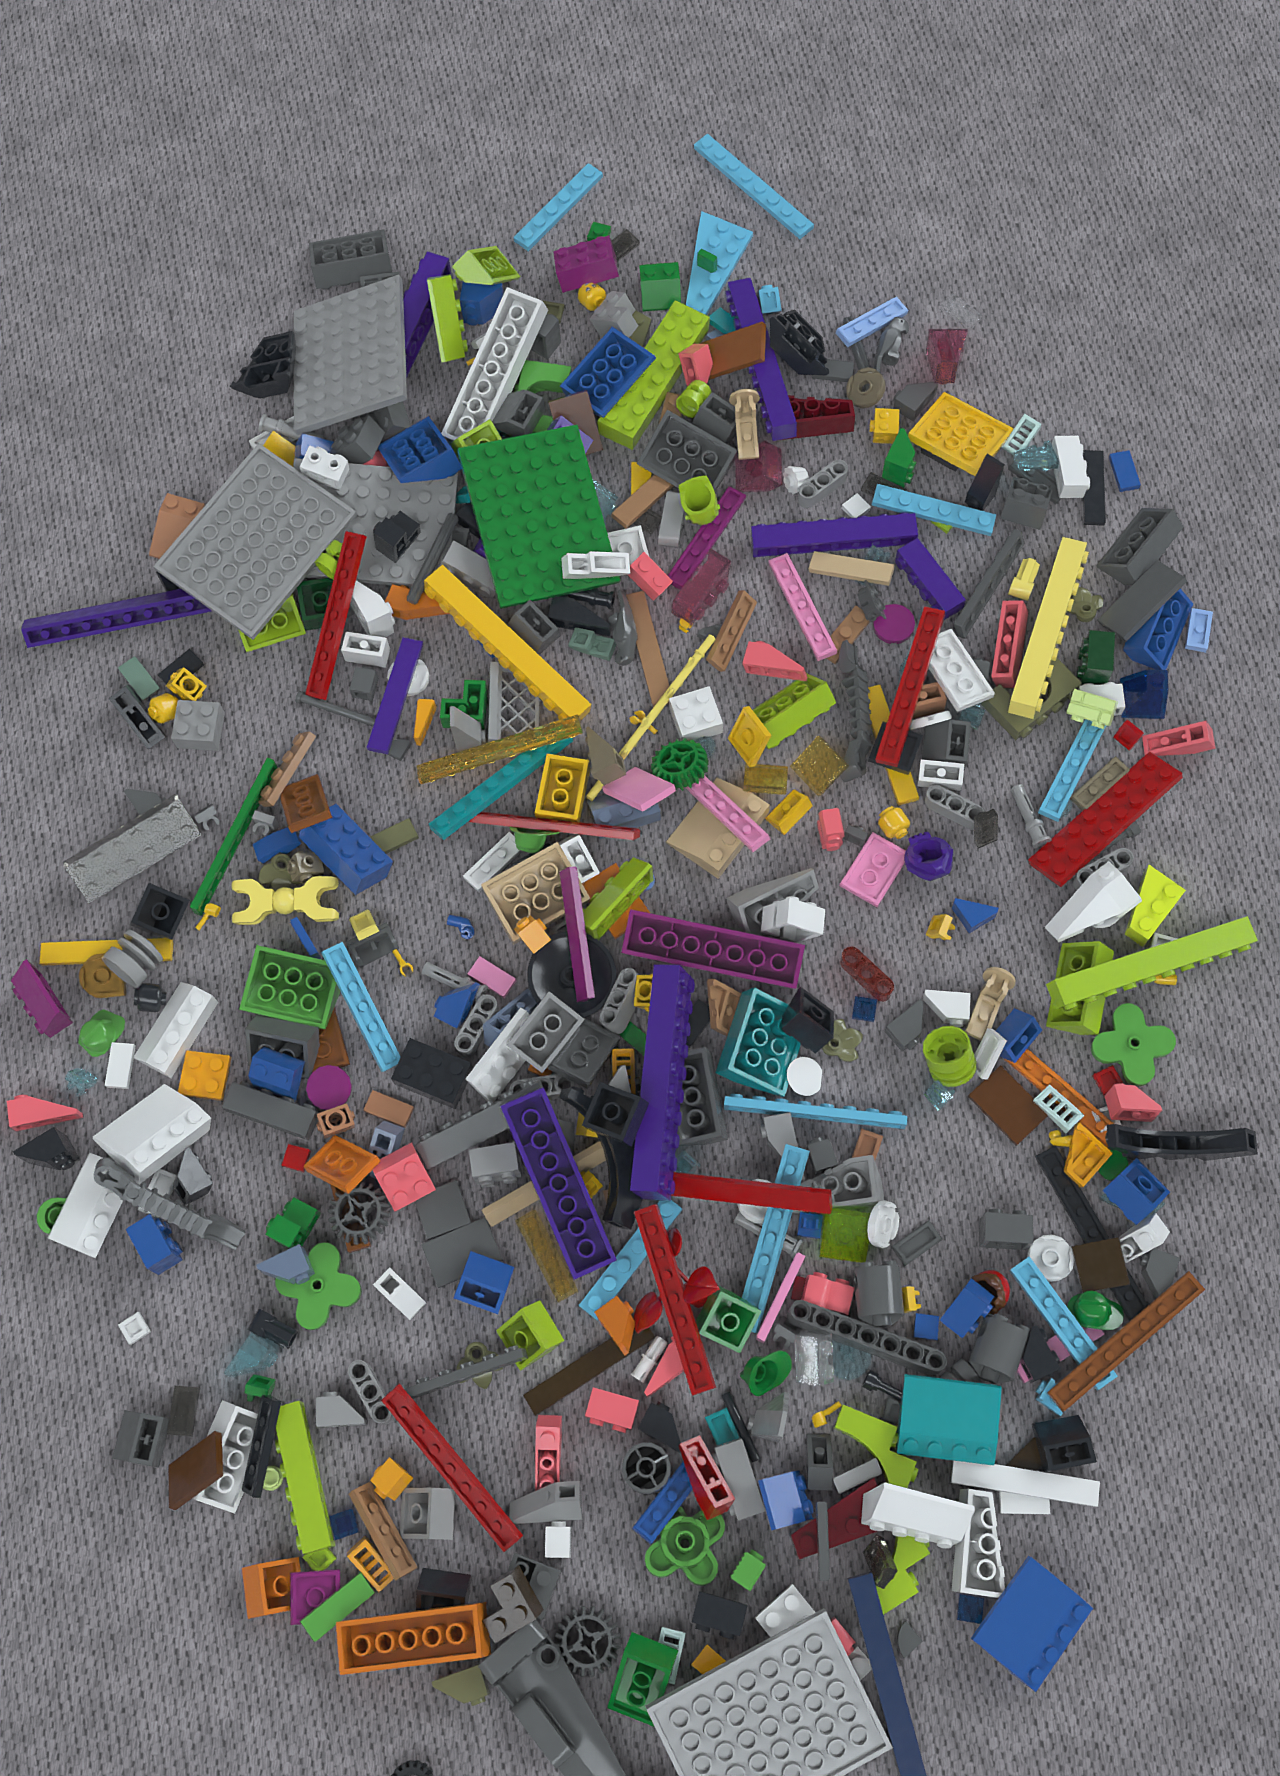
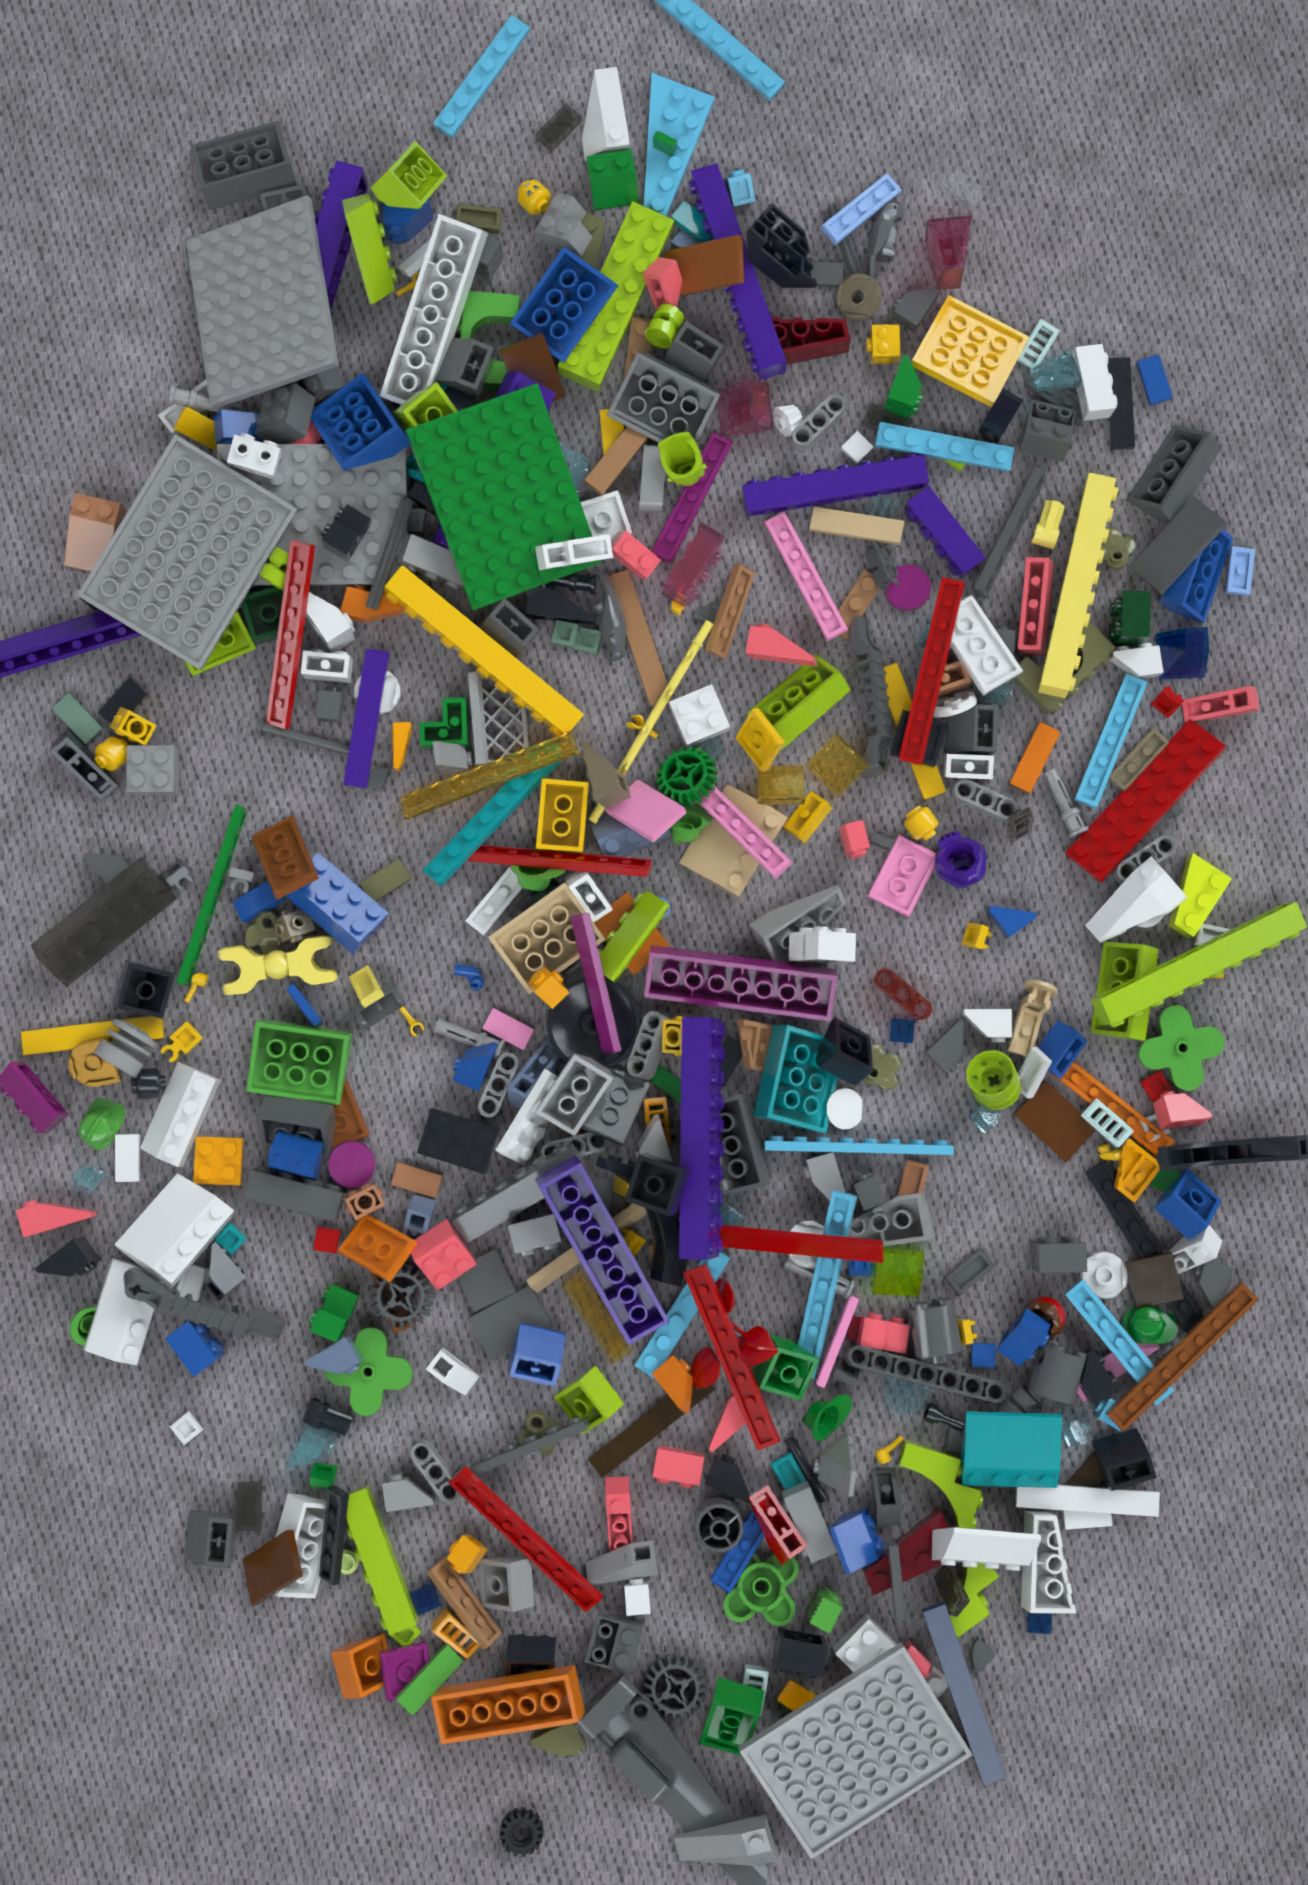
camera: 15 degrees left, 15 degrees up
black wedge [230,331,296,399] -> none
medium nougat plate [258,731,316,807] -> none
medium azure plate [321,942,401,1072] -> none
brick [482,1565,544,1643] -> none
magenta brick [553,235,619,293] -> none
green plate [587,221,611,241] -> none
white axle [631,1336,667,1383] -> none
tan piece [729,389,760,460] -> none
clear brick [795,1331,834,1386] -> none
light grey slope [832,1458,882,1494] -> none
white tile [867,1200,899,1248] -> none
blue slope [971,1555,1093,1692] -> none
yellowish green brick [1067,689,1118,729] -> none
none -> yellow plate [160,1021,204,1063]
none -> teal tile [214,1222,248,1256]
none -> white wedge [582,67,630,161]
none -> bright green piece [669,803,713,845]
none -> orange tile [1009,722,1060,794]
none -> clear light blue tile [1062,1420,1092,1446]

